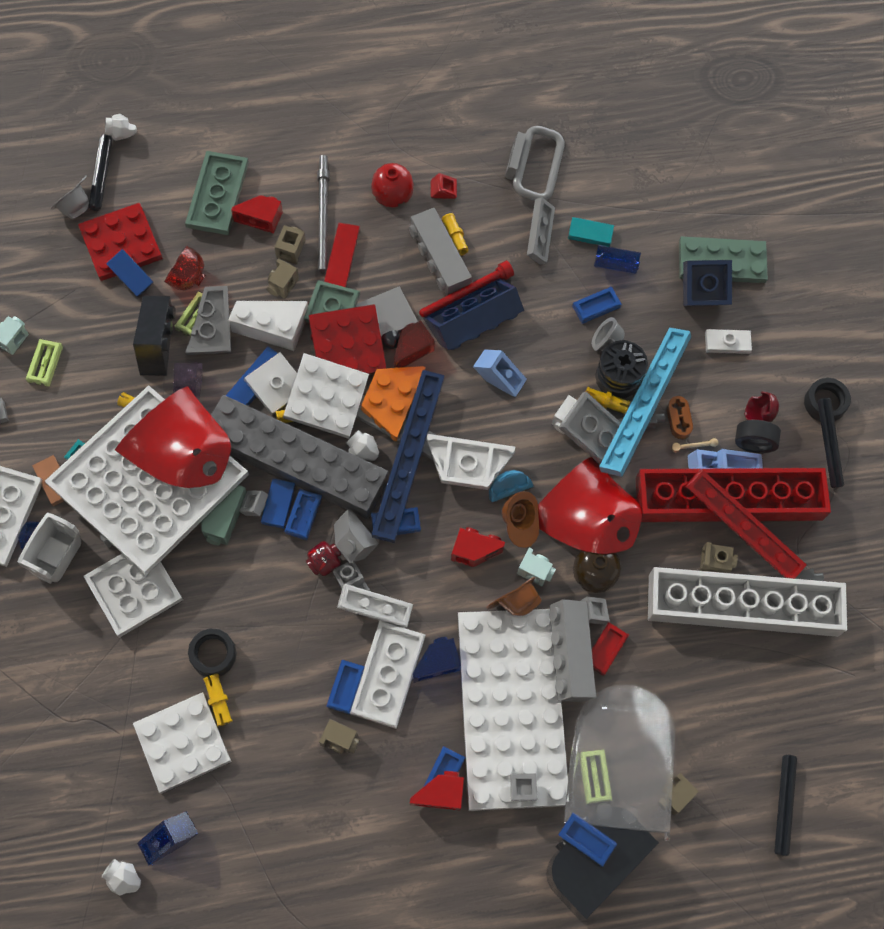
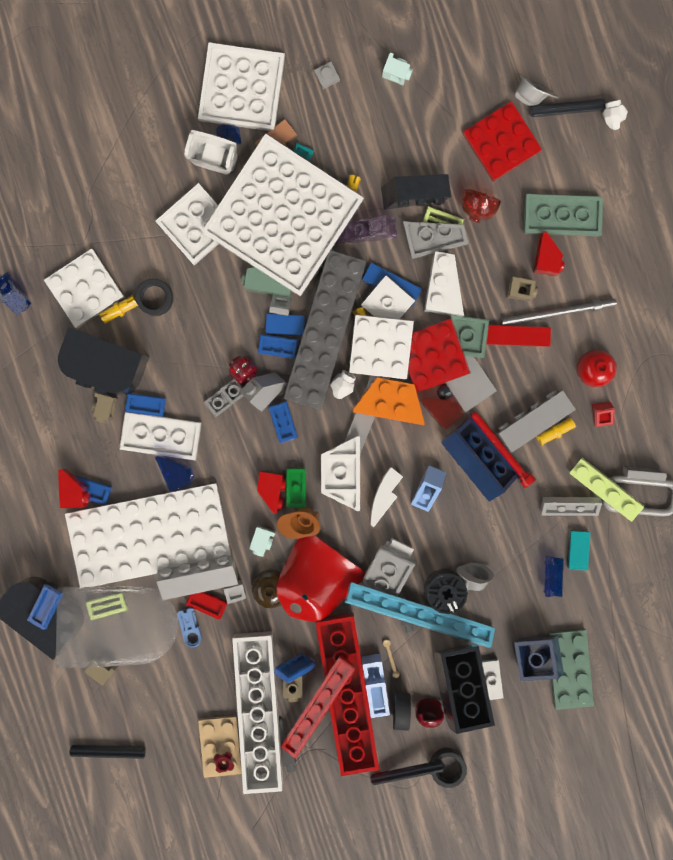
camera: 90 degrees right, 20 degrees up
yellowish green tile [26,339,63,387] -> none
blue tile [106,249,154,297] -> none
red piece [115,386,231,488] -> none
dark tan brick [267,258,299,299] -> none
white tile [337,584,413,628] -> none
dark blue plate [372,370,445,543] -> none
dark orange piece [486,577,541,616] -> none
dark azure plate [489,470,534,502] -> none
light grey plate [510,773,537,801] -> none
blue tile [572,287,622,324] -> none
yellow pin [585,387,631,414] -> none
dark orange beam [667,396,693,440] -> none
none -> black brick [58,327,150,395]
none -> medium blue piece [177,607,202,647]
none -> tan plate [198,715,242,778]
none -> dark red plate [213,752,234,773]
none -> blue plate [274,653,316,684]
none -> green plate [286,469,306,507]
none -> white slope [370,467,403,527]
none -> black brick [434,644,495,734]
none -> yellowish green plate [570,458,644,522]

